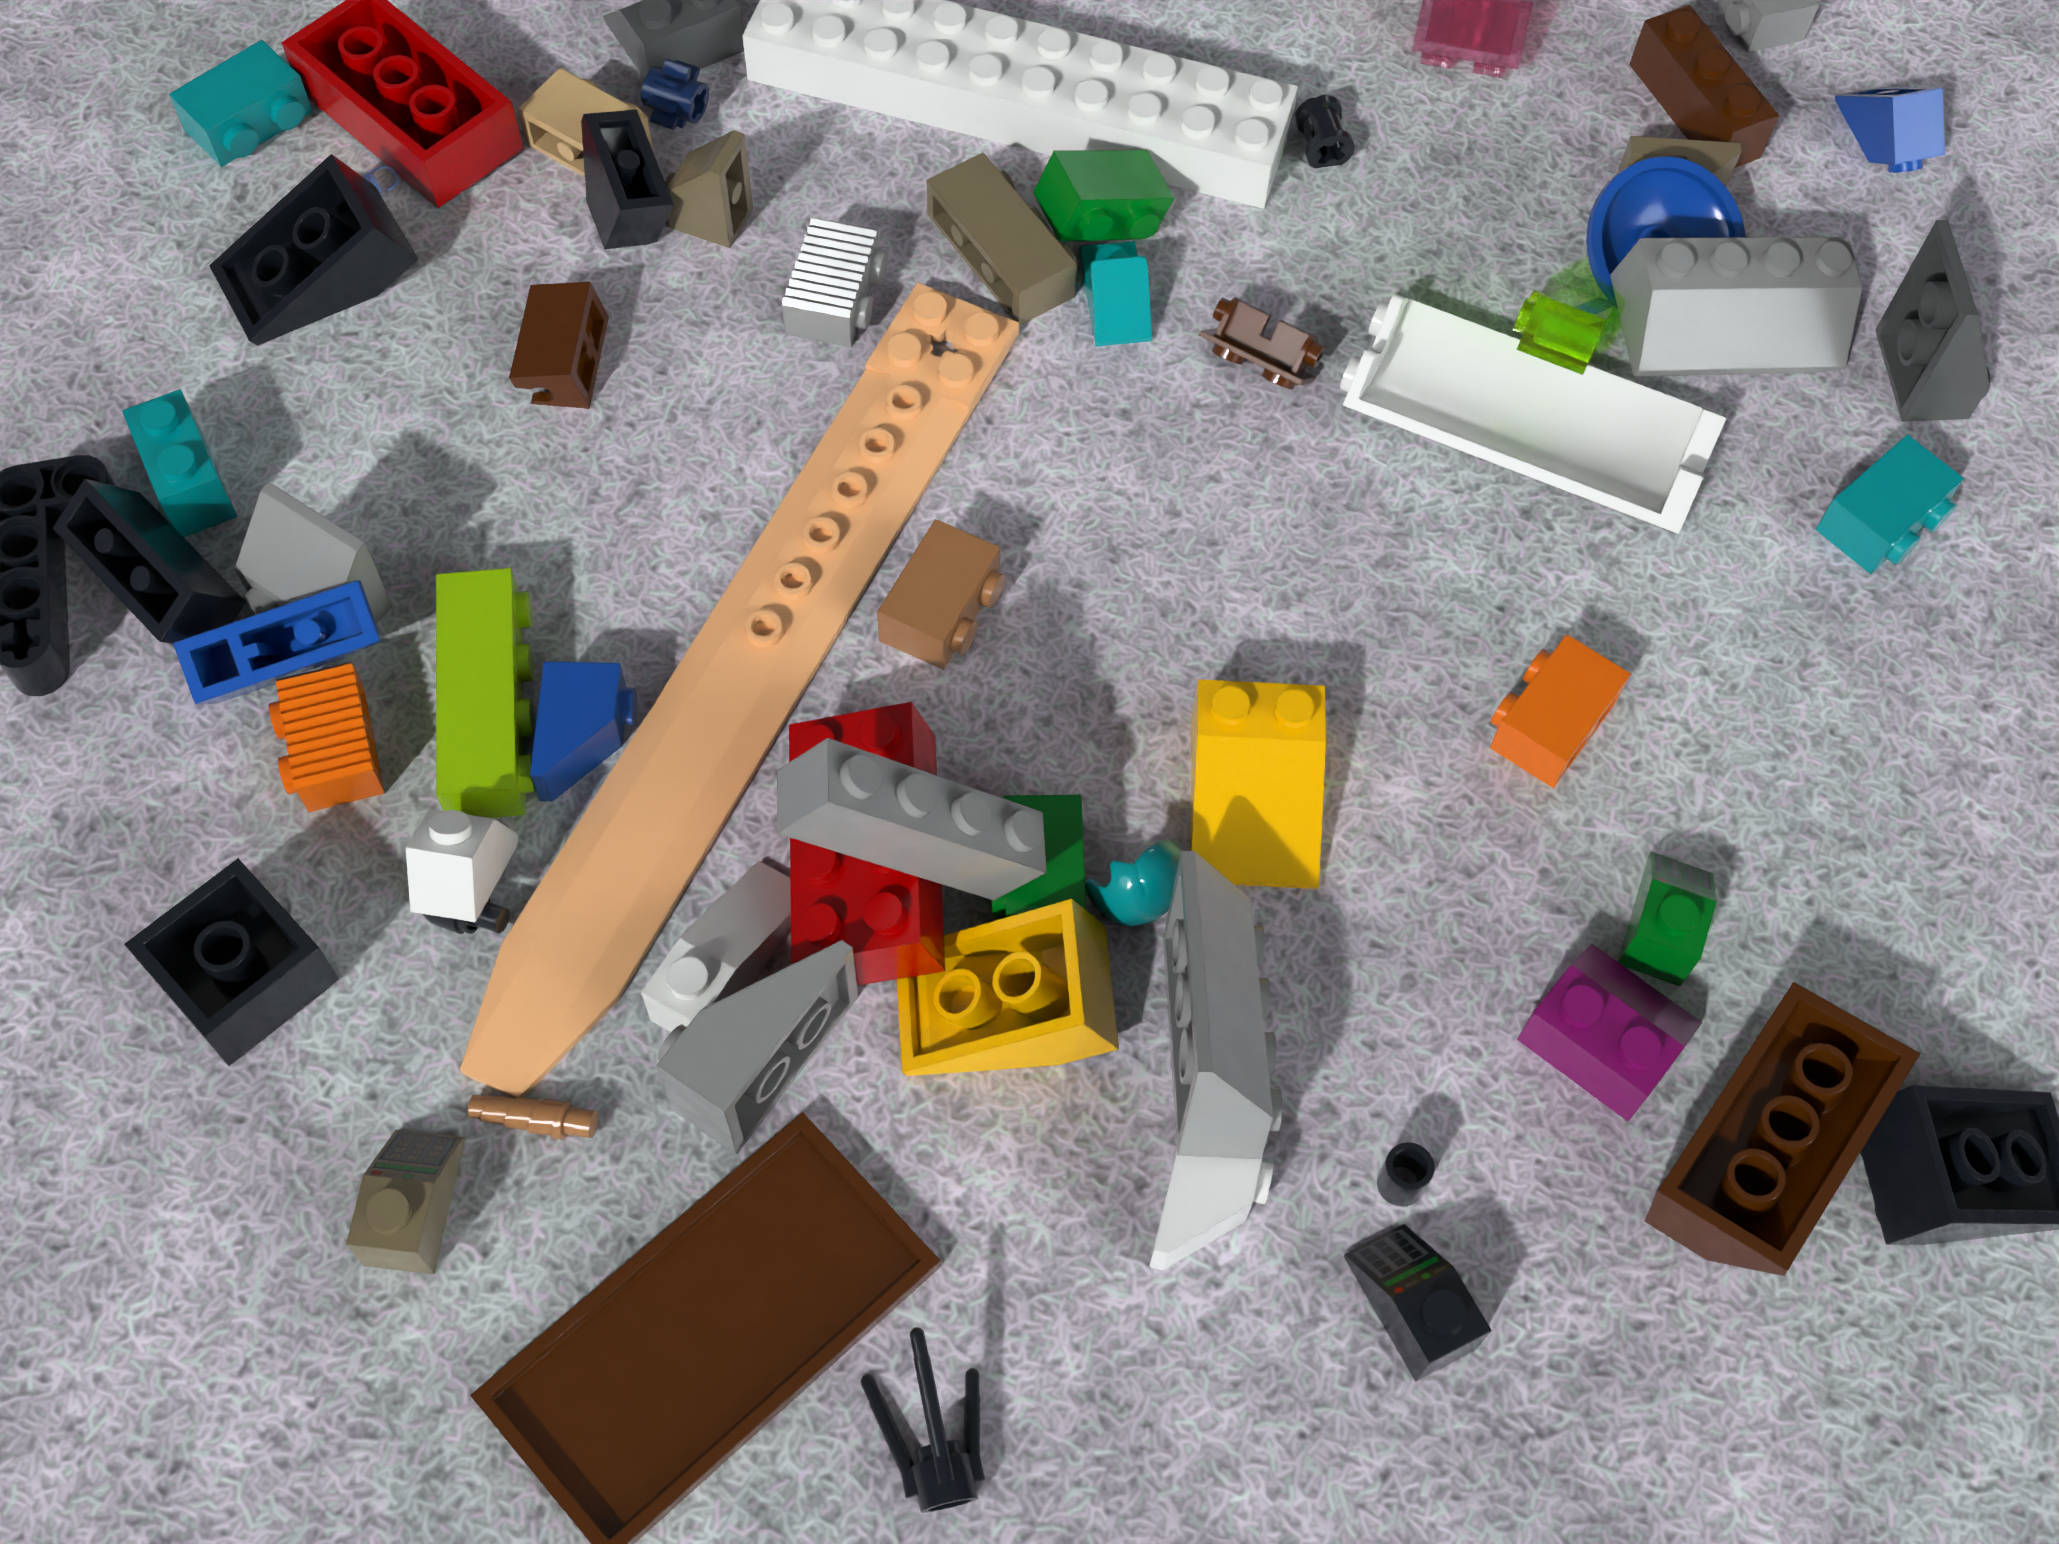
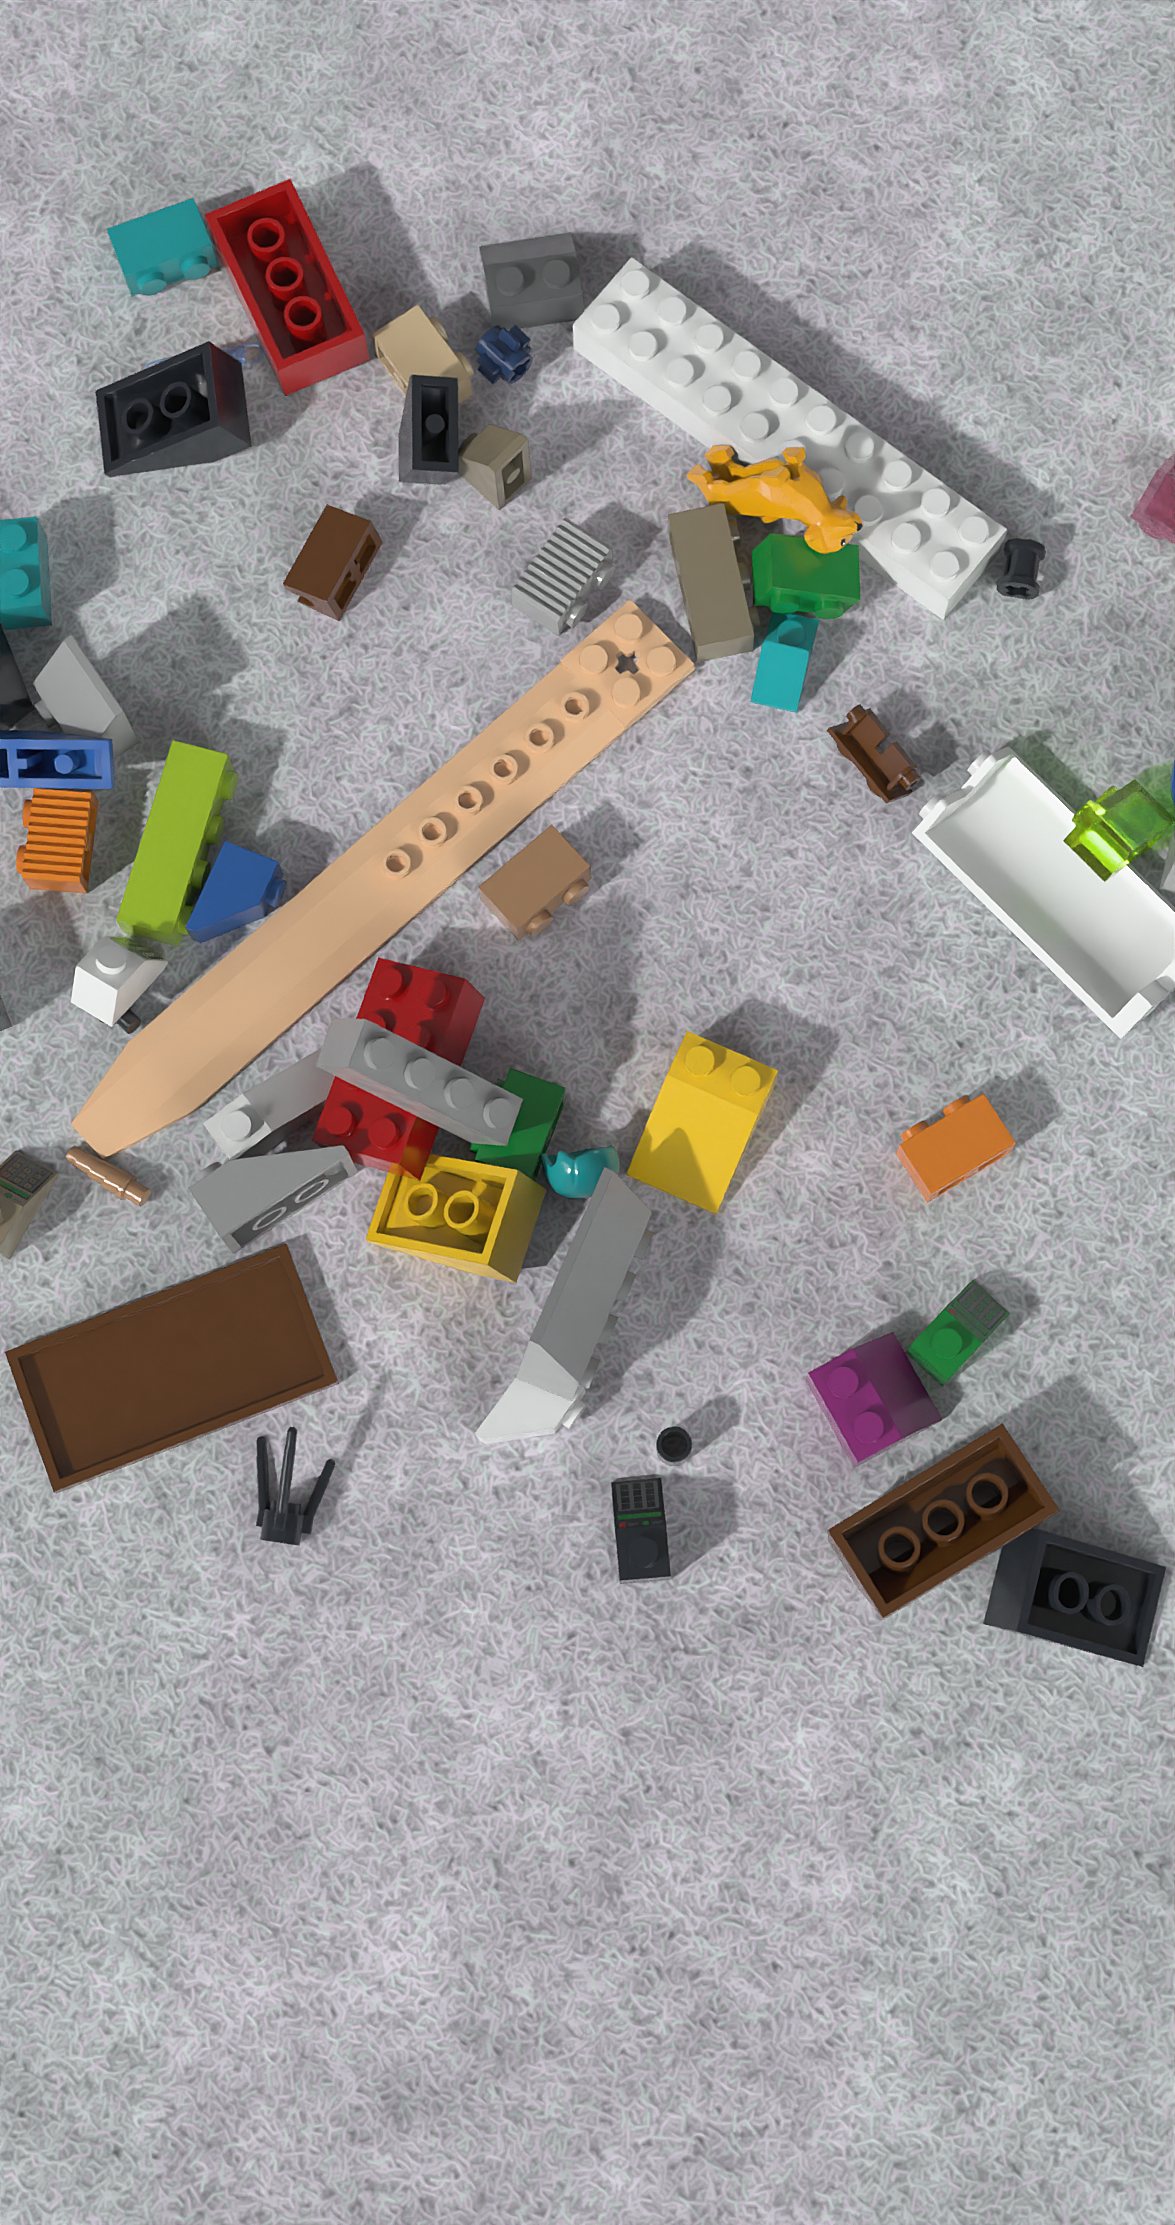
camera: 30 degrees right, 15 degrees up
none -> light orange animal [686,445,863,554]

